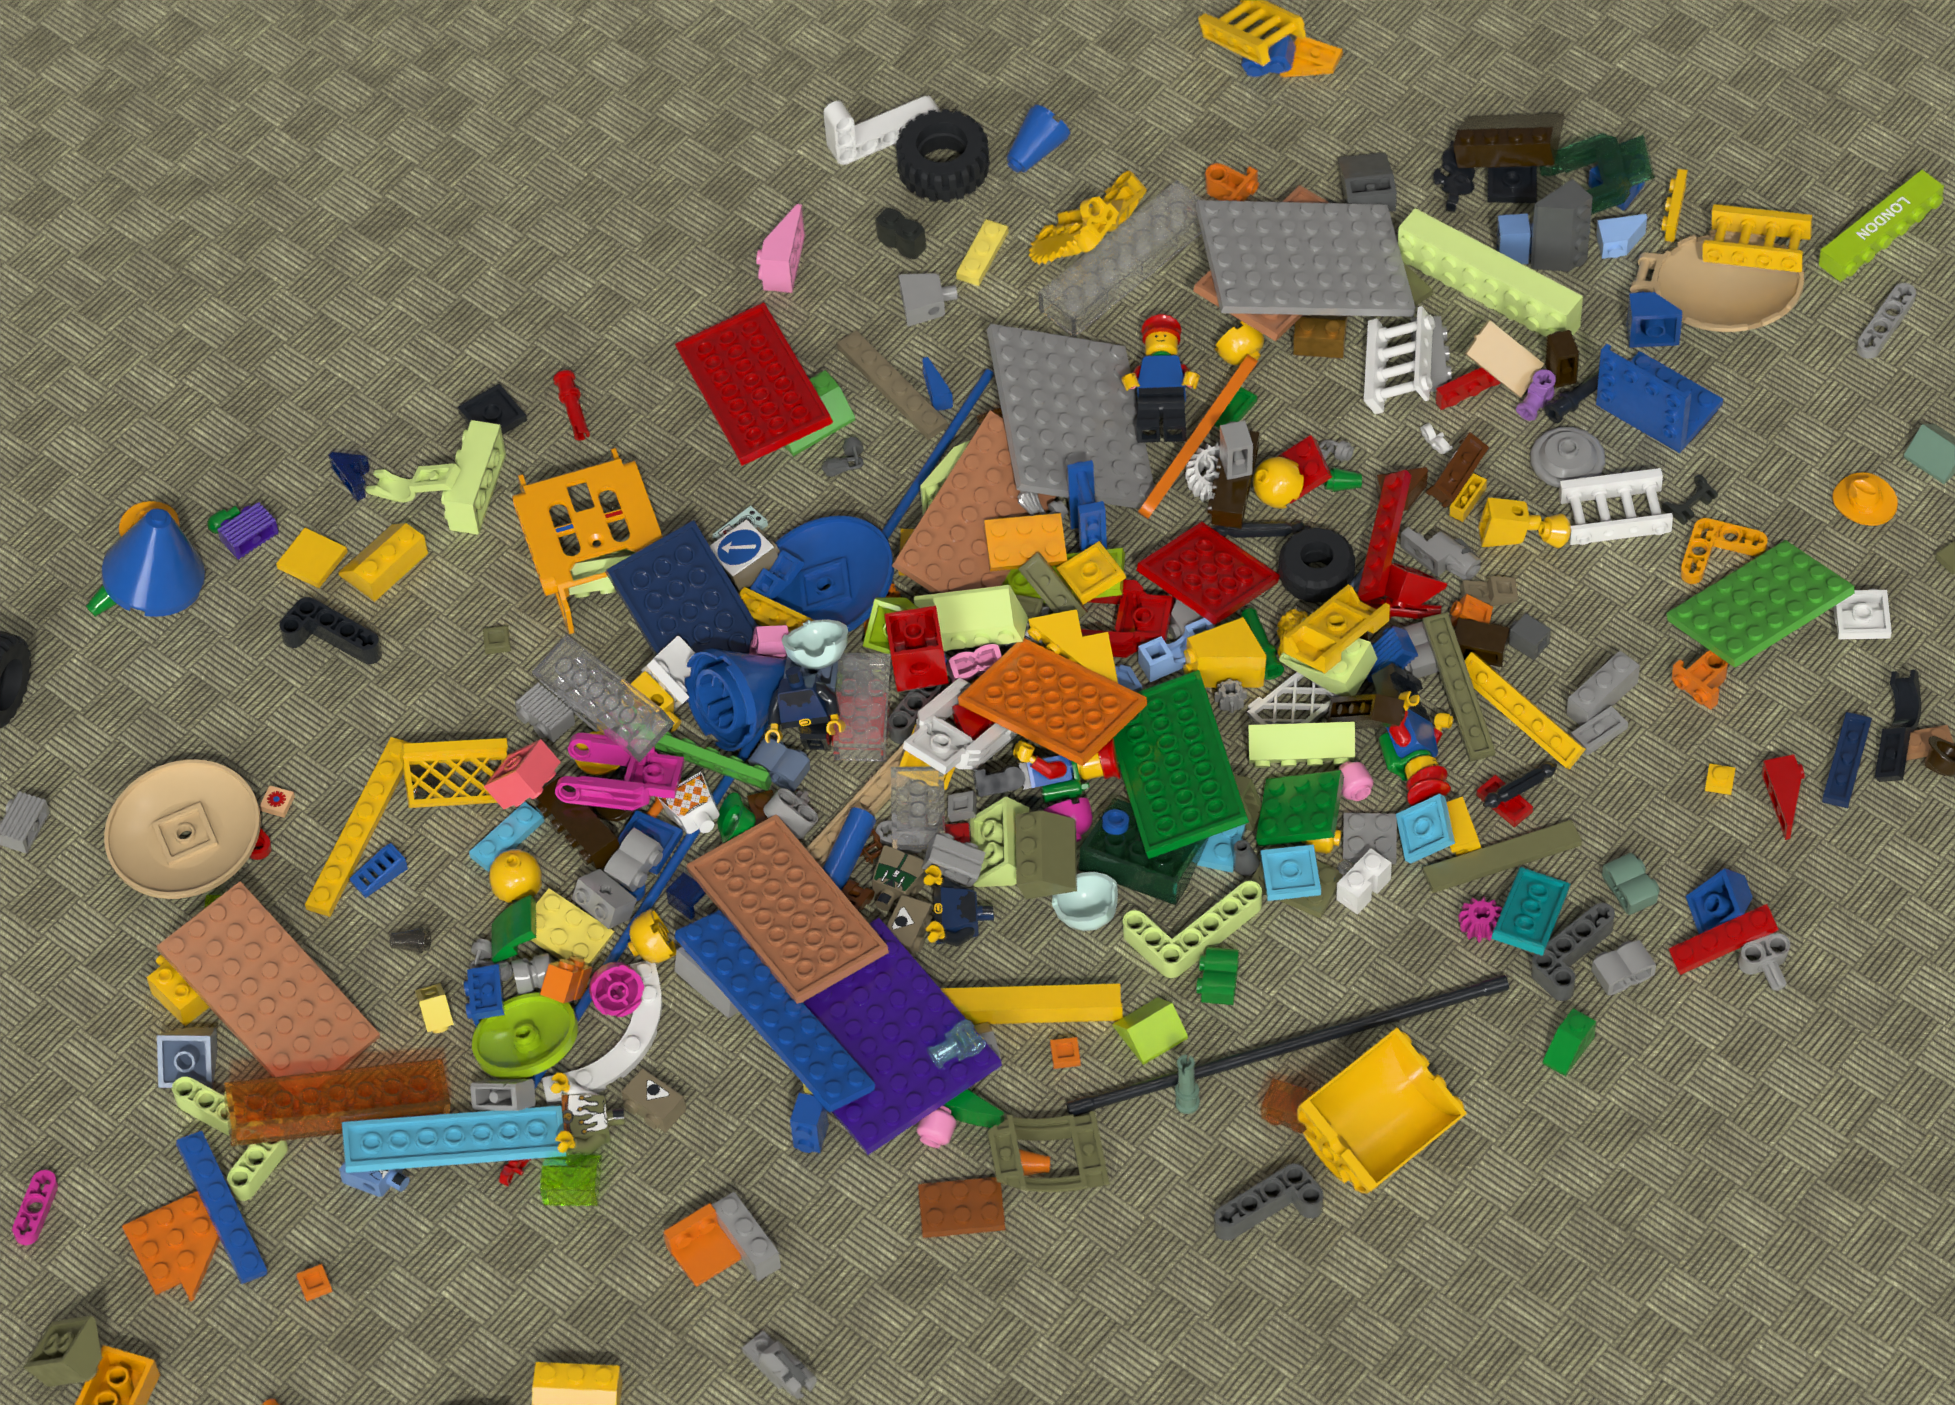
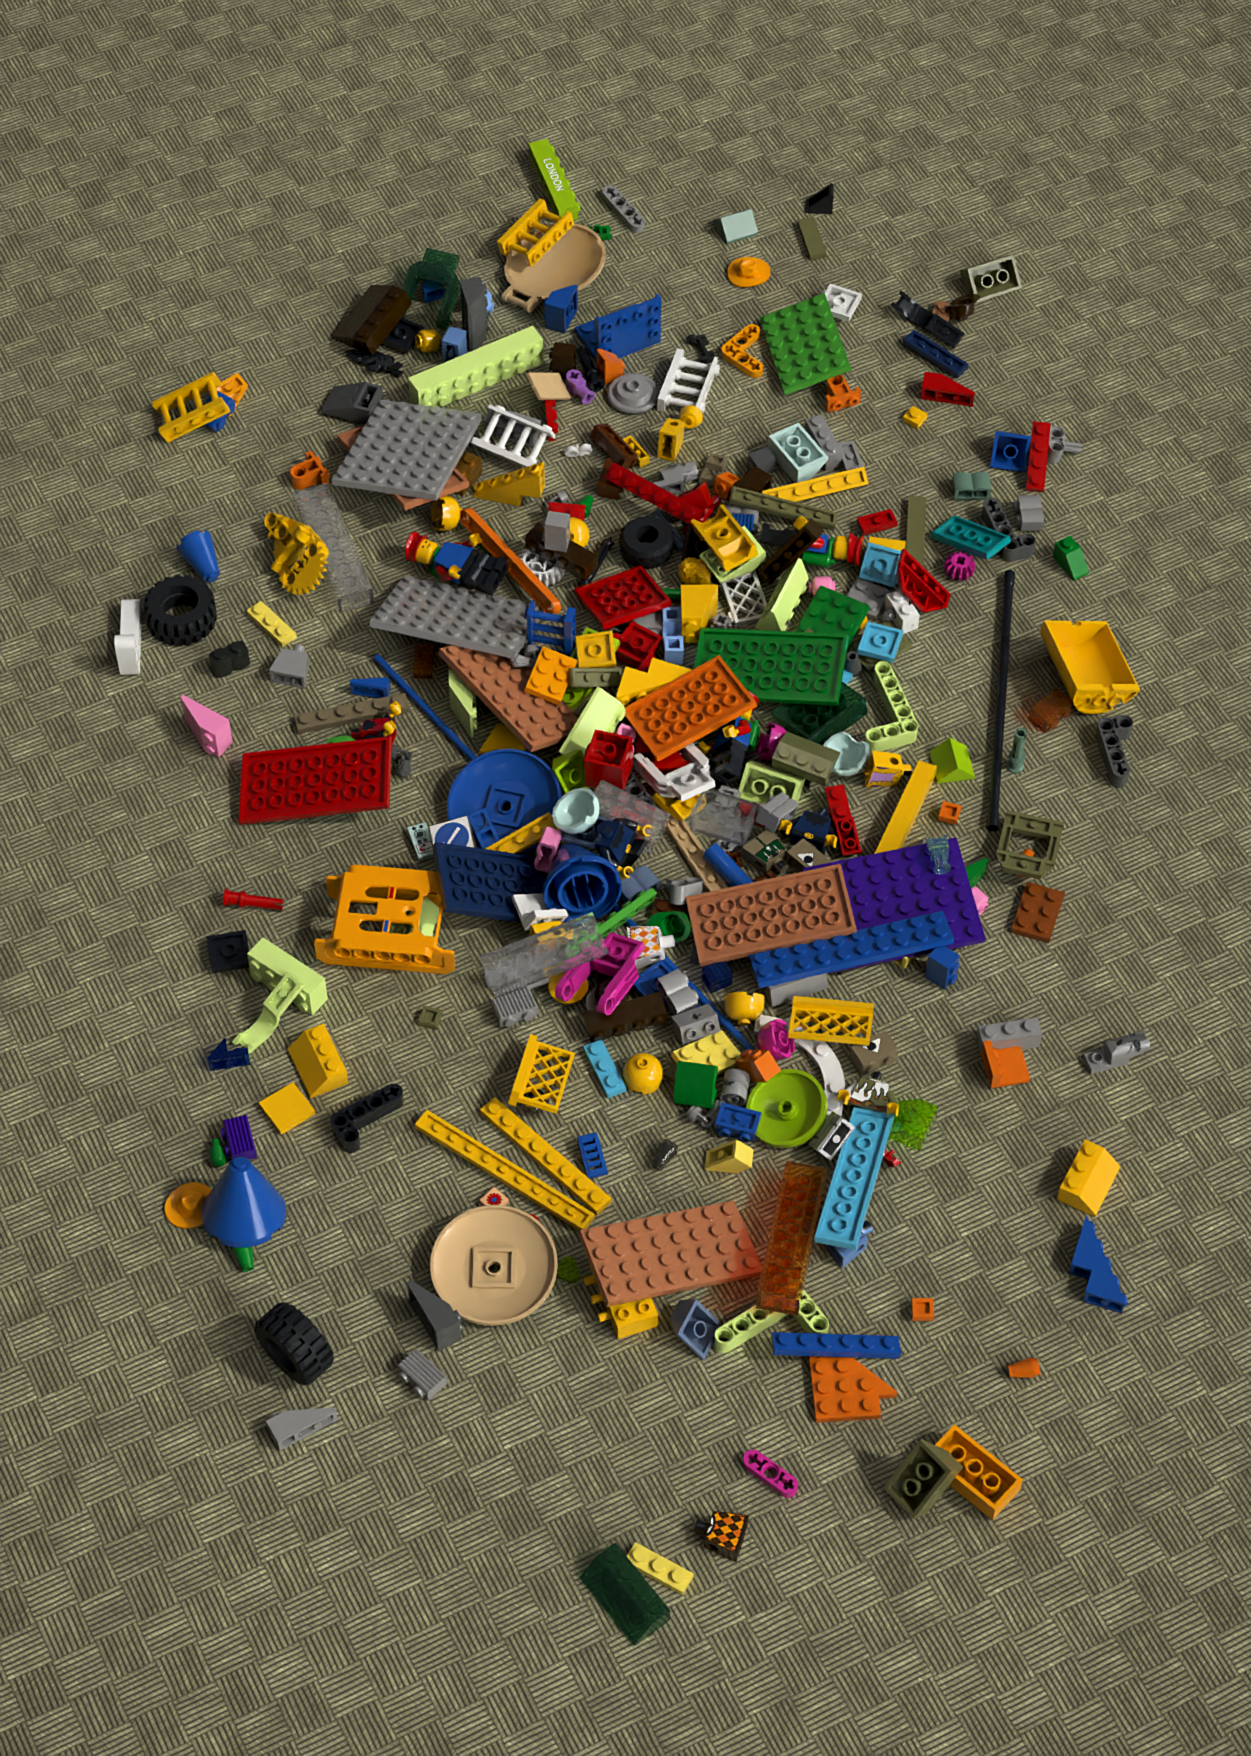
camera: 70 degrees left, 0 degrees up
coral brick [484,739,561,809] -> none
blue tile [1102,809,1129,835] -> none
green brick [1196,947,1239,1005] -> none
black wheel [1483,762,1557,808] -> none
yellow plate [1661,169,1688,242] -> none
none -> torso [351,701,401,748]
none -> dark grey slope [407,1280,463,1352]
none -> yellow head [415,329,442,353]
none -> yellow plate [415,1110,595,1231]
none -> yellow slope [473,462,545,506]
none -> green piece [589,224,612,241]
none -> orange slope [597,348,625,385]
none -> light aqua slope [768,423,828,483]
none -> yellow fence [788,996,874,1046]
none -> red slope [824,784,862,857]
none -> yellow torso [864,751,912,788]
none -> red wedge [895,548,951,613]

